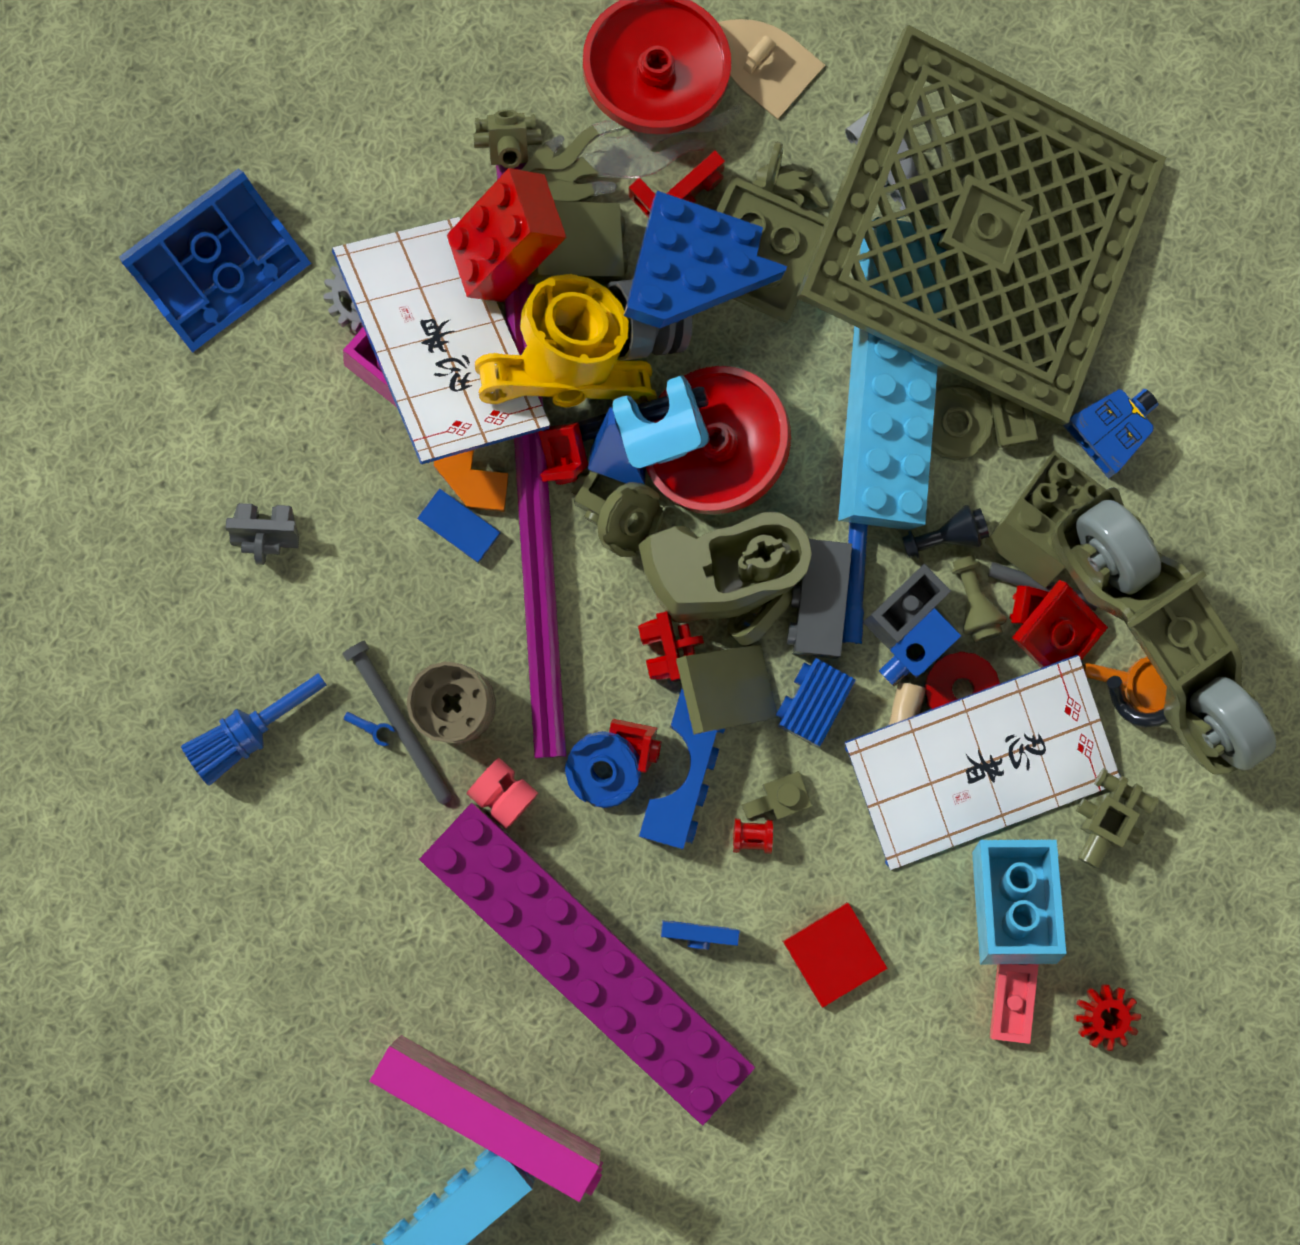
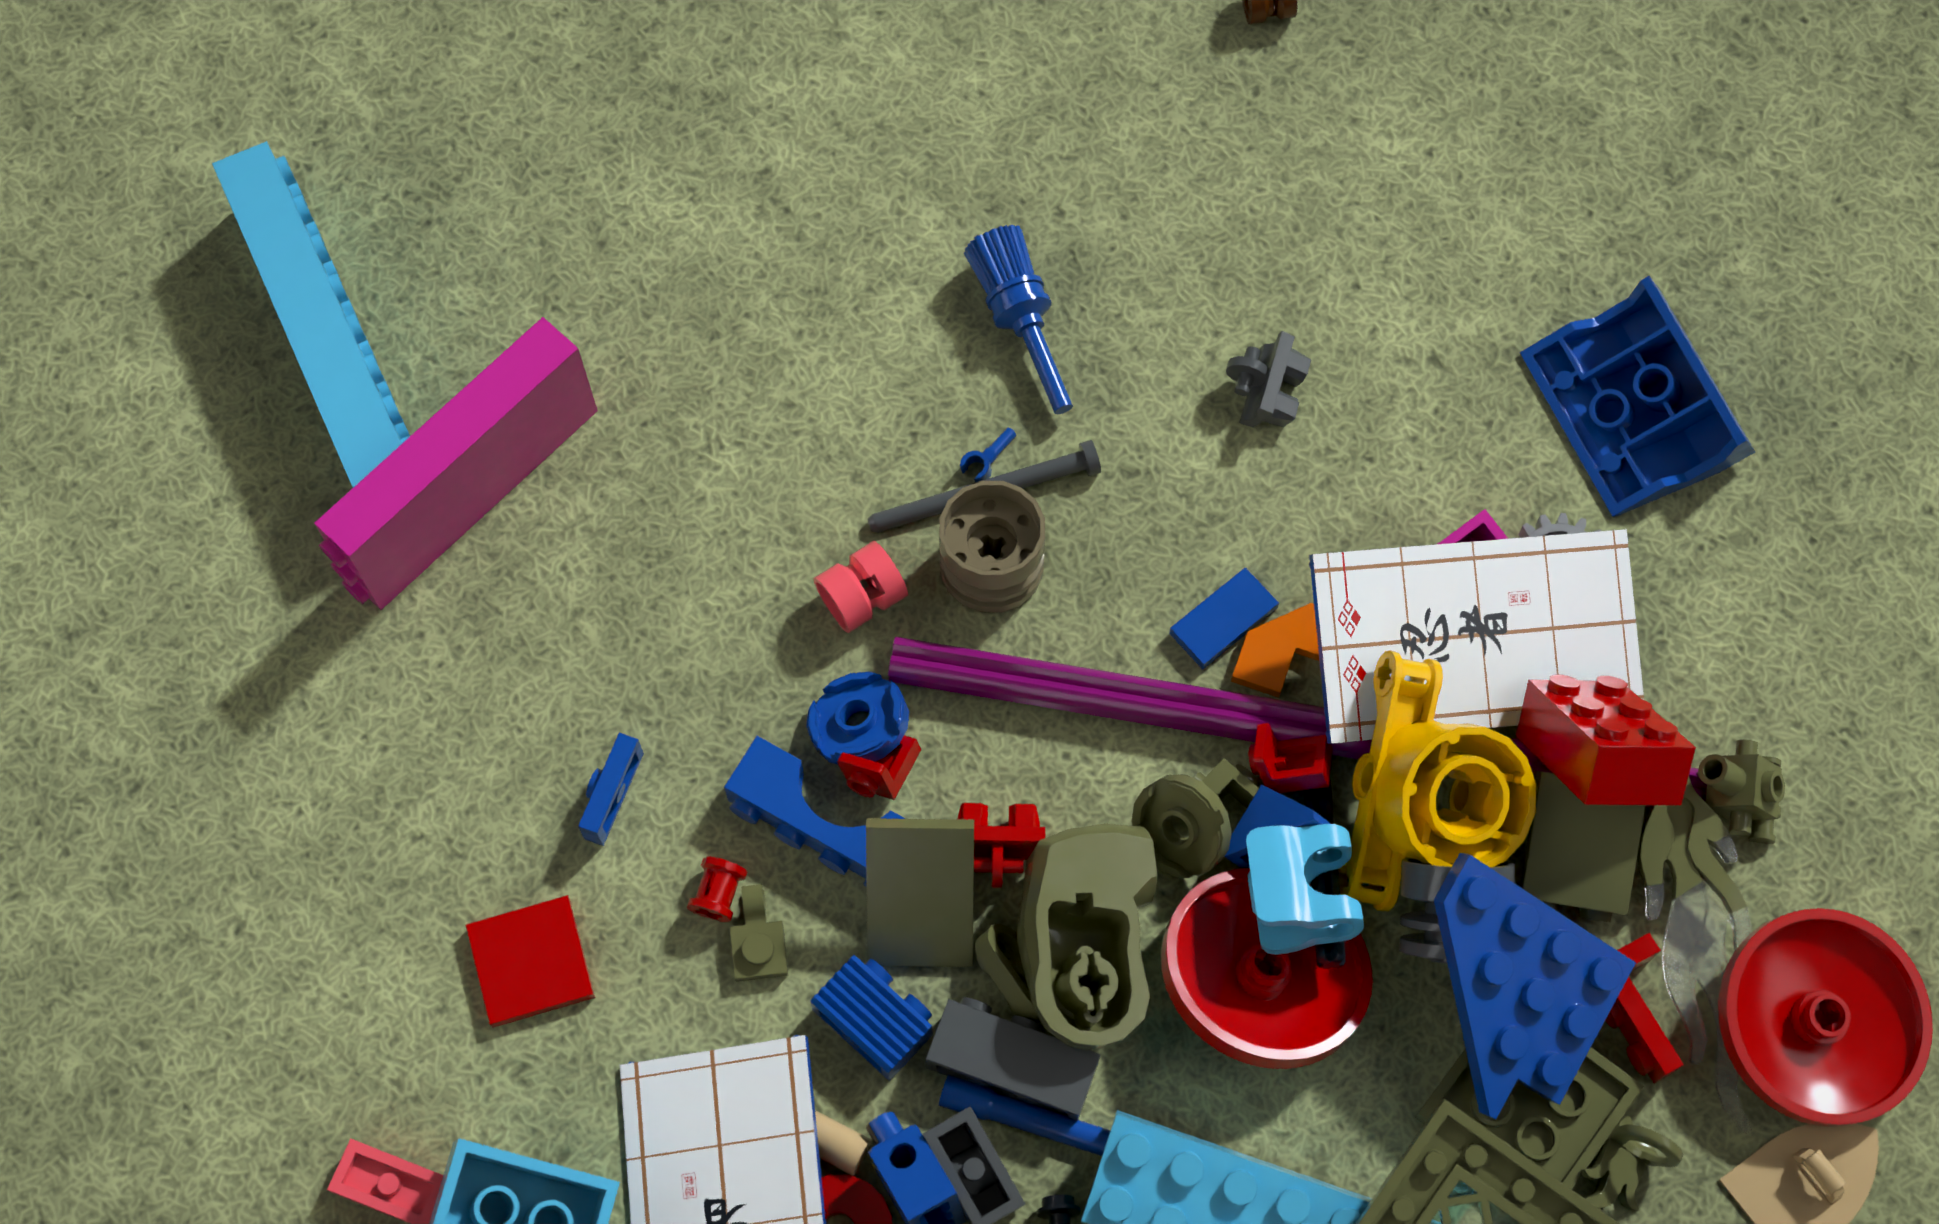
camera: 110 degrees right, 15 degrees down
magenta brick [419,803,755,1126] -> none

